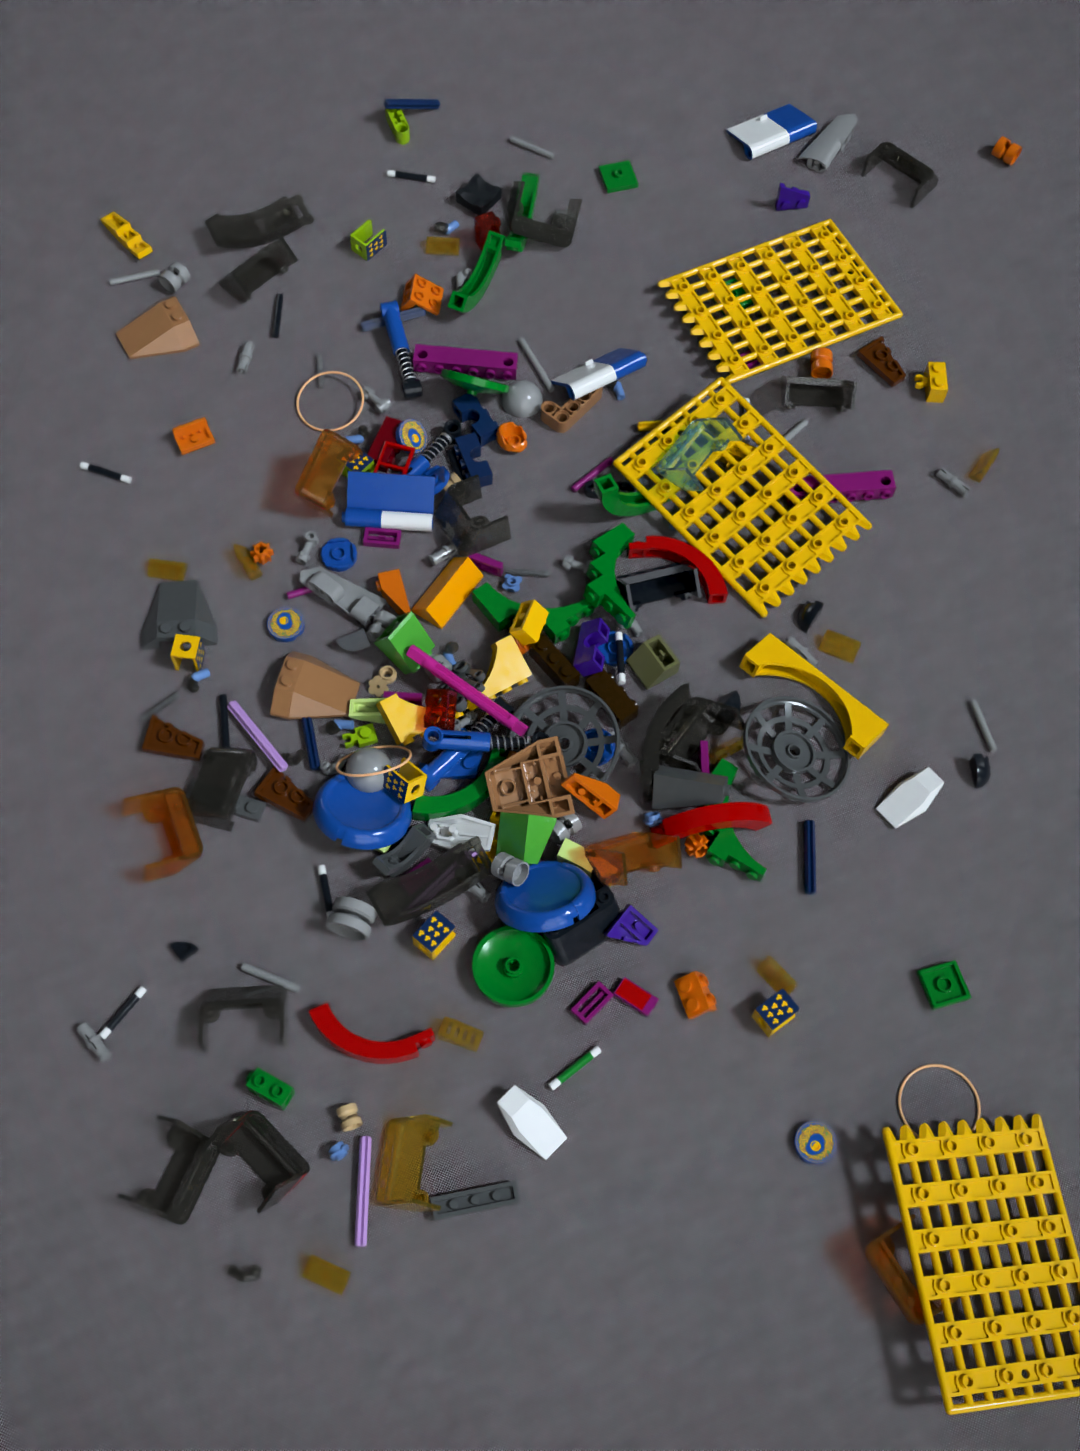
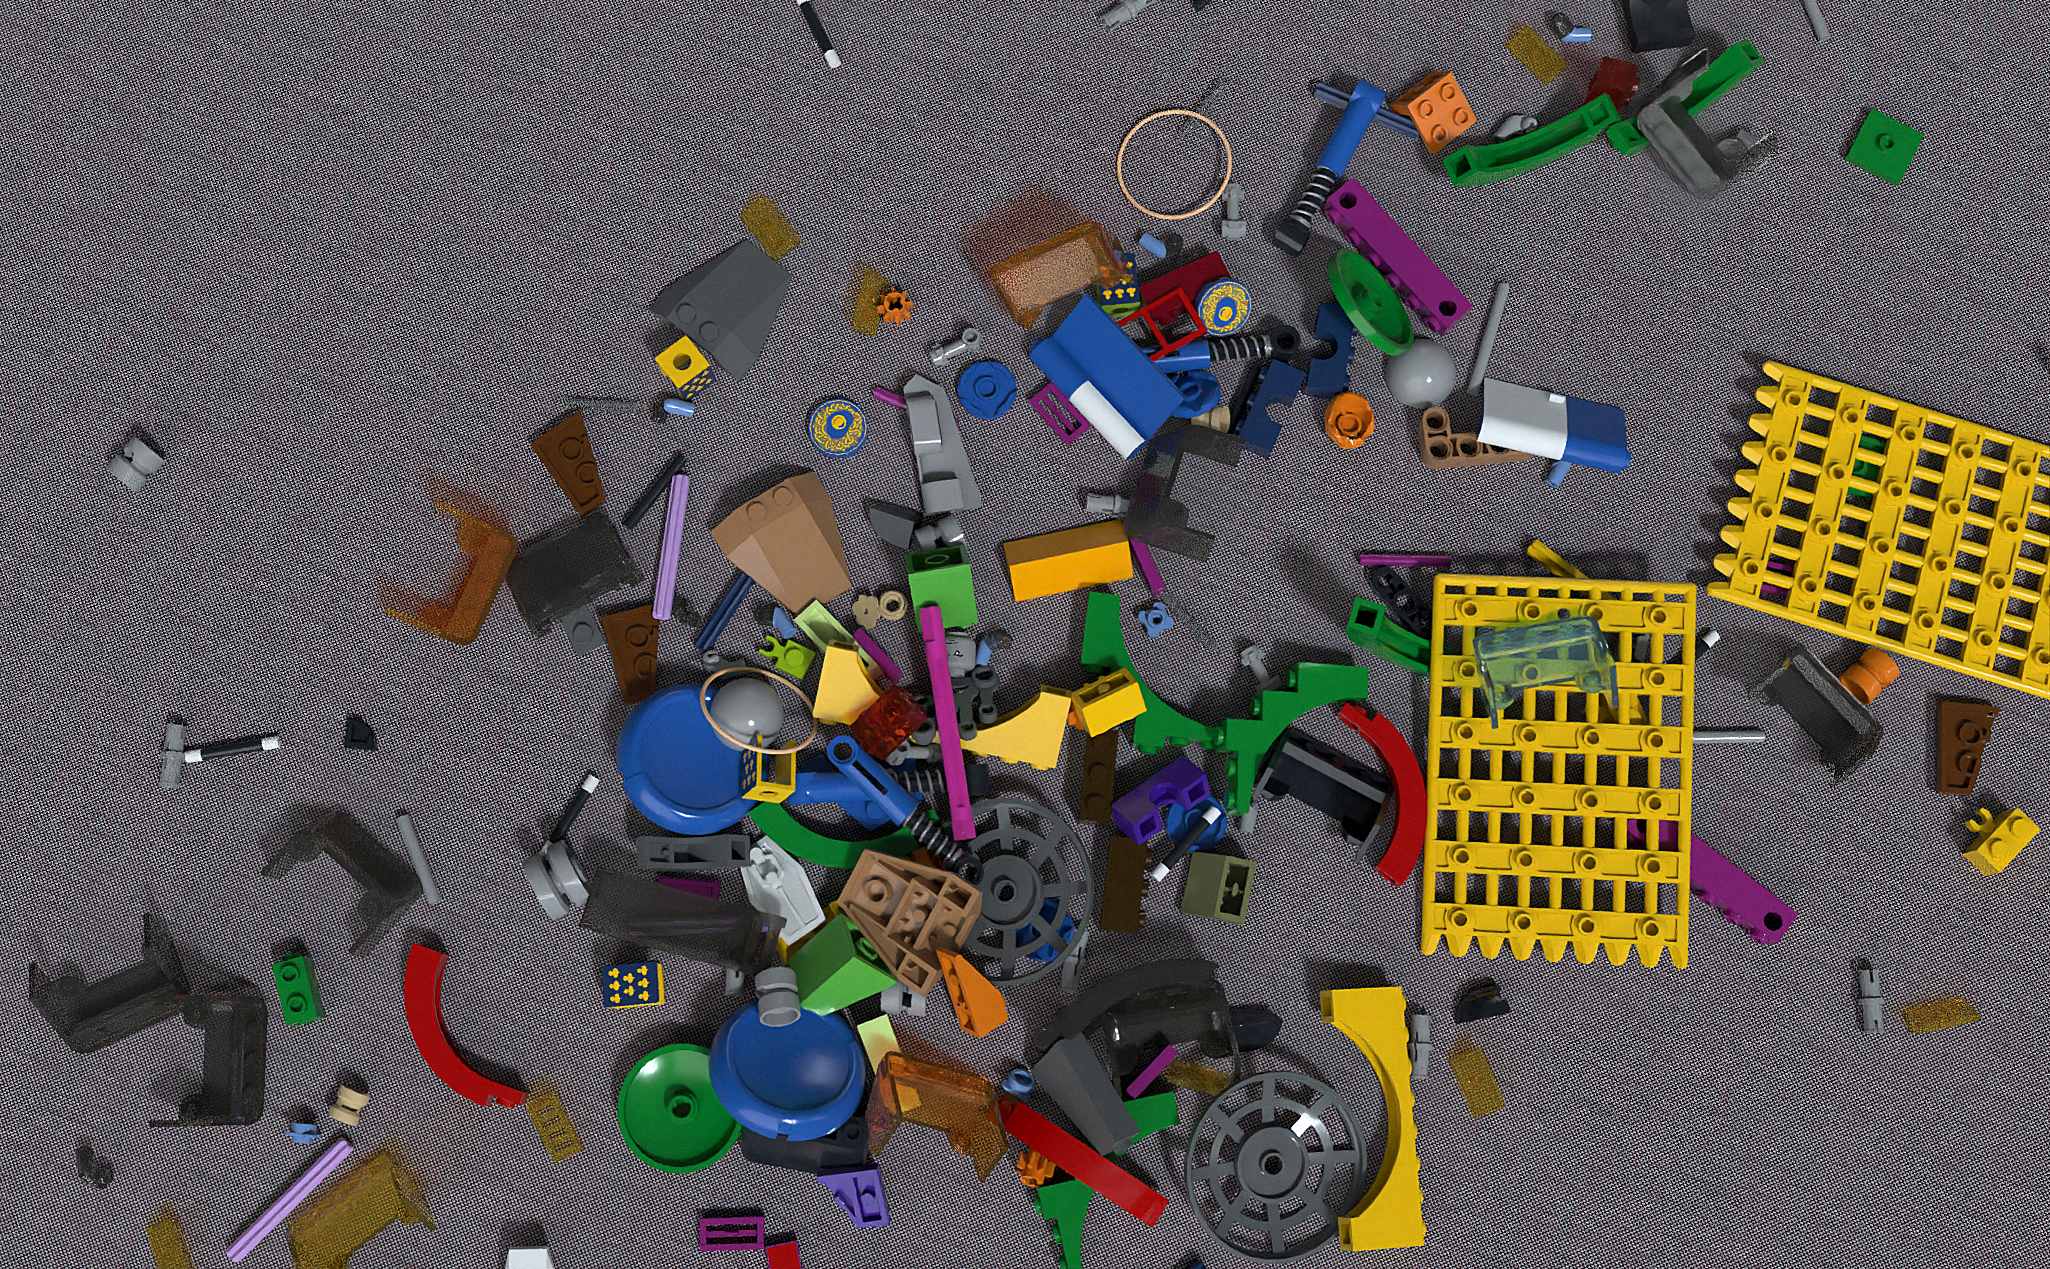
camera: 45 degrees right, 15 degrees up
orange bracket [172,417,215,455] -> none
orange slope [375,569,410,615] -> none

